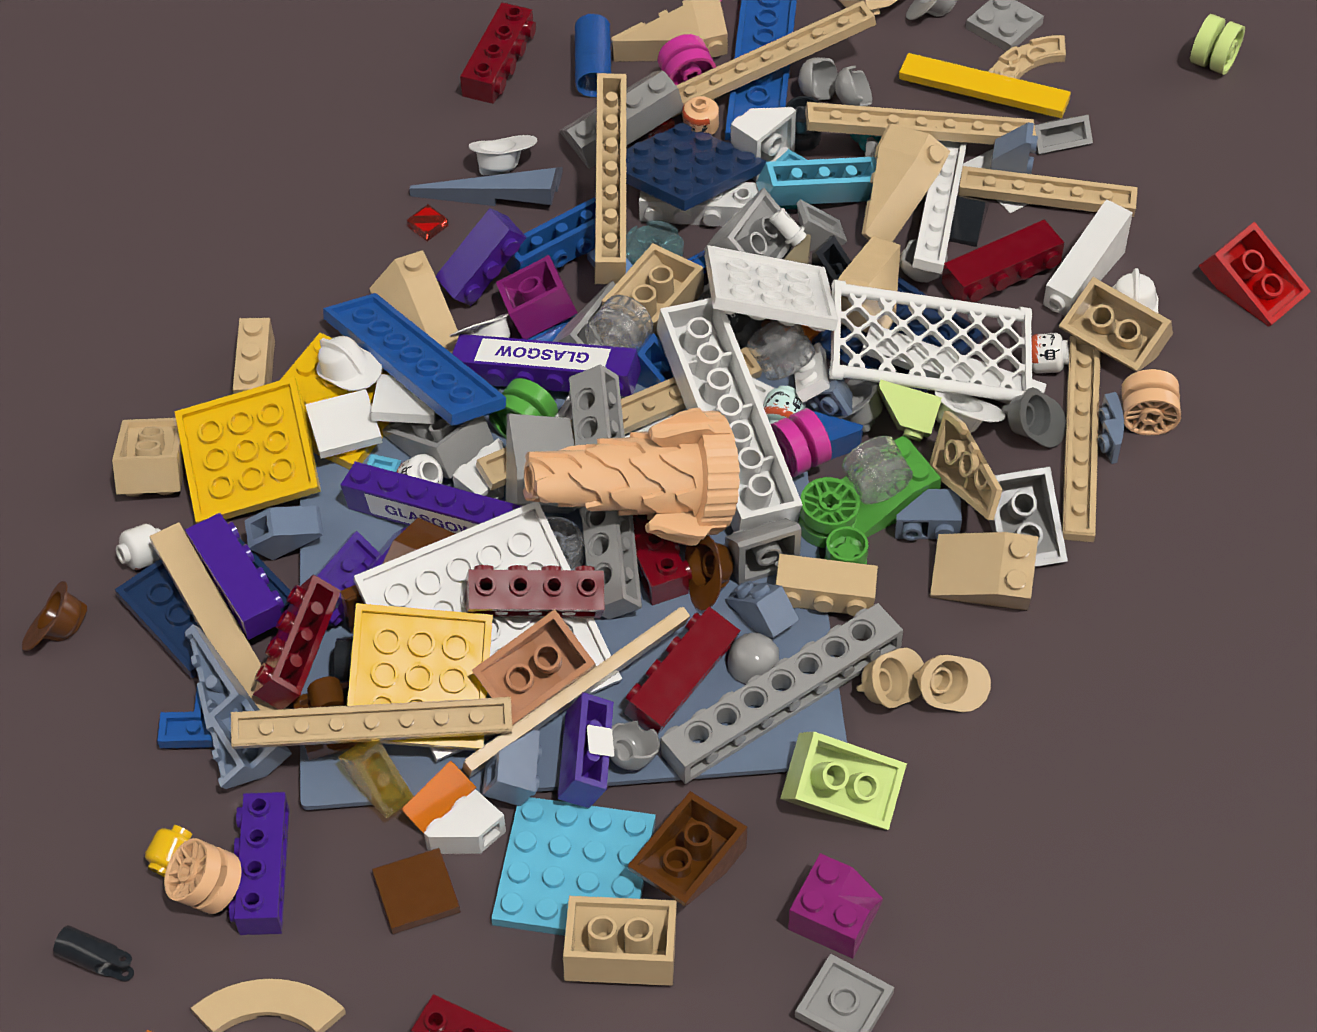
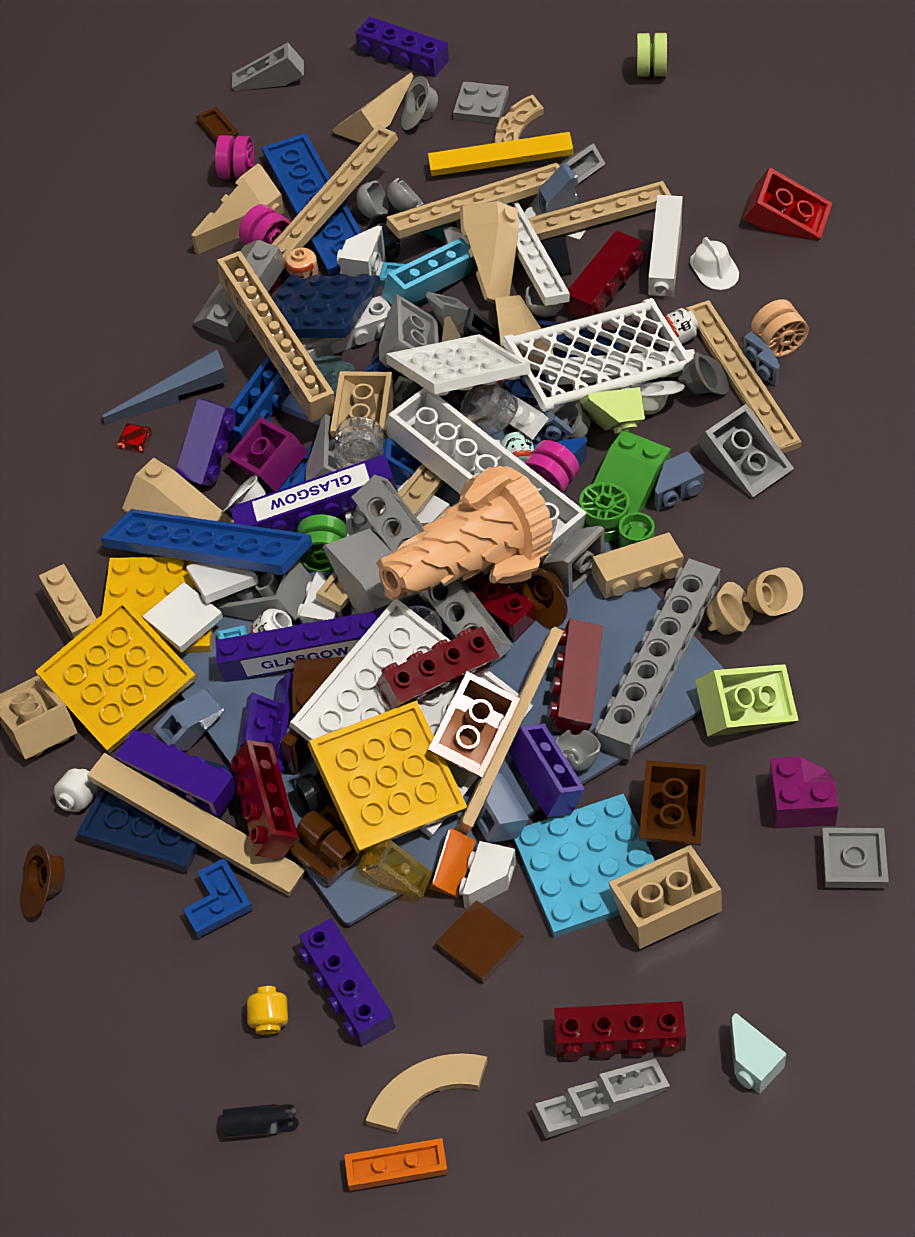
camera: 25 degrees left, 0 degrees up
light nougat wheel [164,838,241,914] -> none
sand blue wedge [185,624,292,789] -> none
tan tile [231,697,512,749] -> none
white piece [316,336,382,391] -> none
dark red brick [460,2,536,104] -> none
white piece [469,135,537,175] -> none
blue piece [575,14,611,97] -> none
white sticker [587,725,614,757] -> none
sand blue slope [726,581,799,637] -> none
light grey hair [727,632,779,684] -> none
white pin [769,208,807,247] -> none
clear wheel [842,436,913,504] -> none
tan wedge [929,411,1002,520] -> none
tan slope [930,532,1038,610] -> none
tan slope [1059,277,1173,372] -> none

